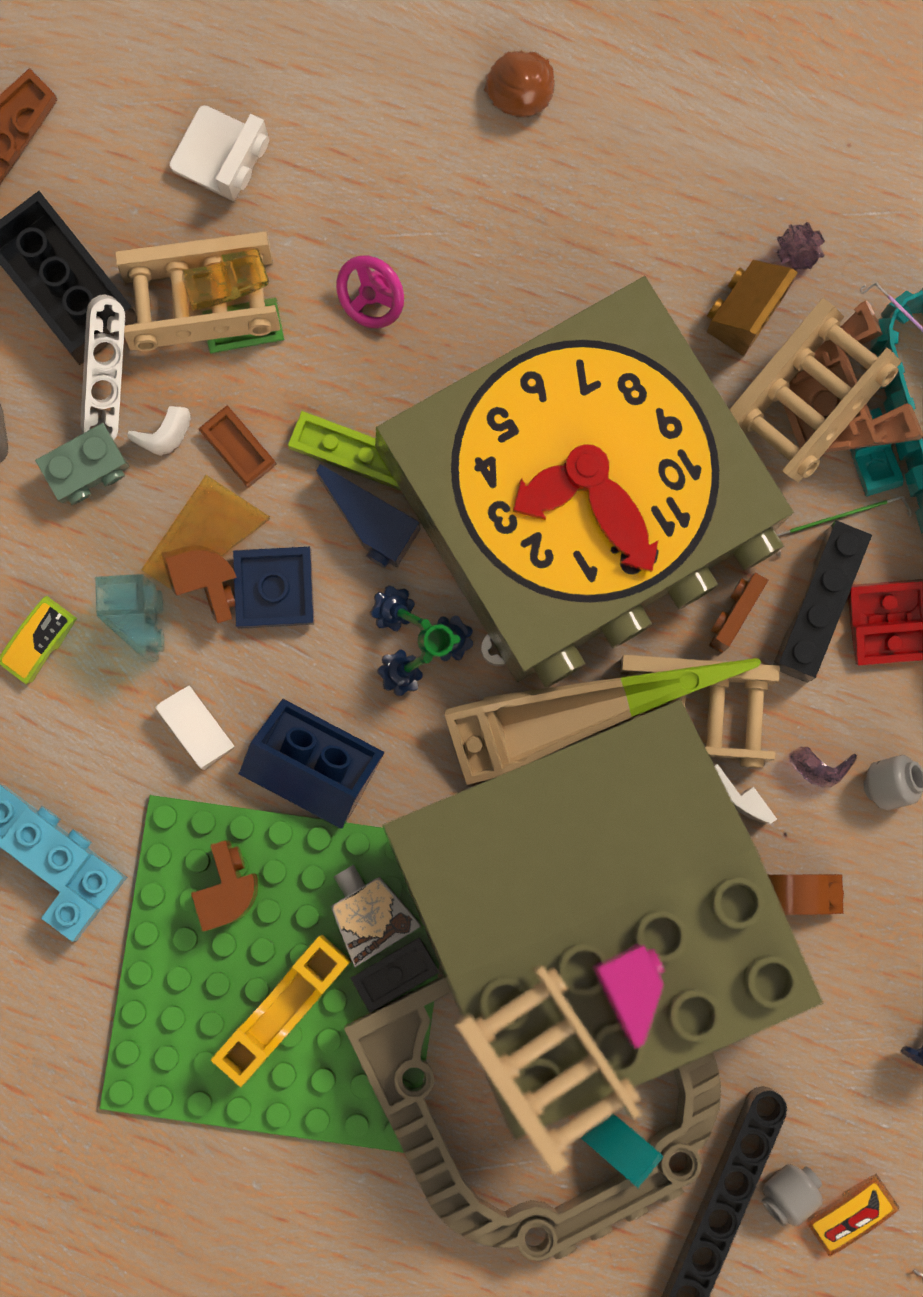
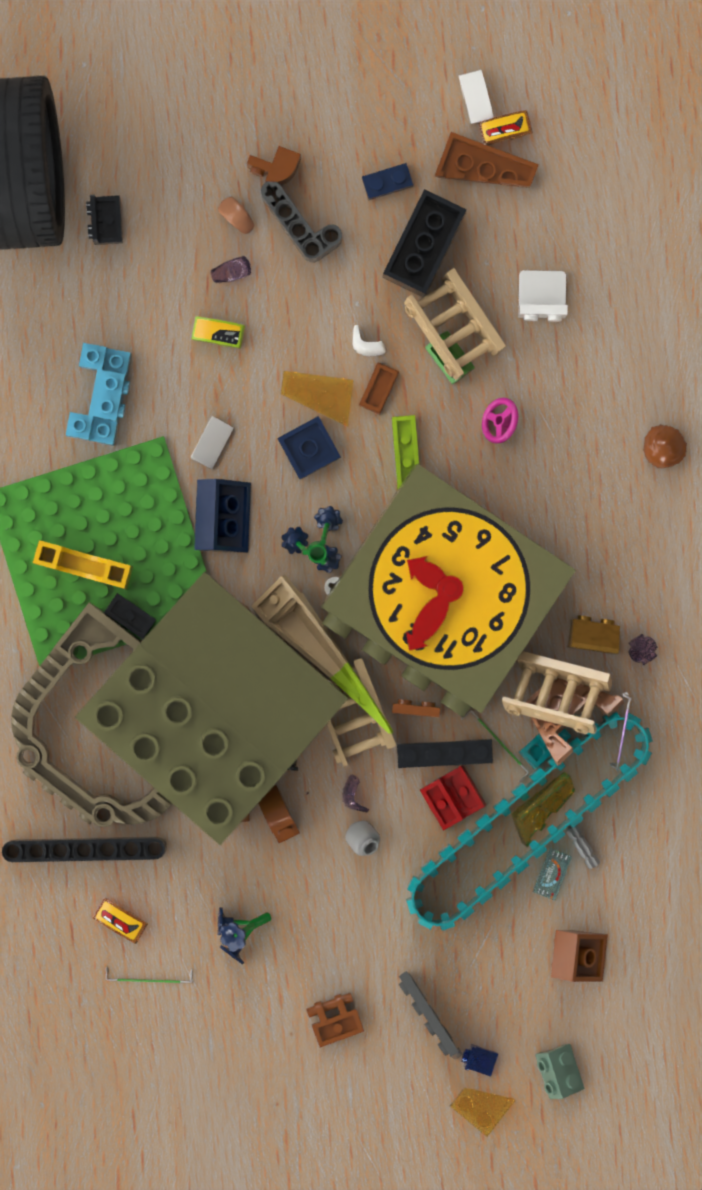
camera: 65 degrees right, 5 degrees up
sand green bracket [35,423,130,505] -> none
white beam [80,295,125,440] -> none
clear light blue slope [95,574,165,662] -> none
dark orange brick [161,545,237,623] -> none
clear yellow slope [182,249,269,311] -> none
dark orange brick [191,840,258,932] -> none
dark blue slope [316,464,420,568] -> none
torso [331,865,421,967] -> none
tan fence [454,964,641,1175] -> none
teal slope [581,1113,664,1188] -> none
dark pink slope [592,944,664,1048] -> none
white slope [714,764,777,825] -> none
light grey head [762,1164,823,1226] -> none

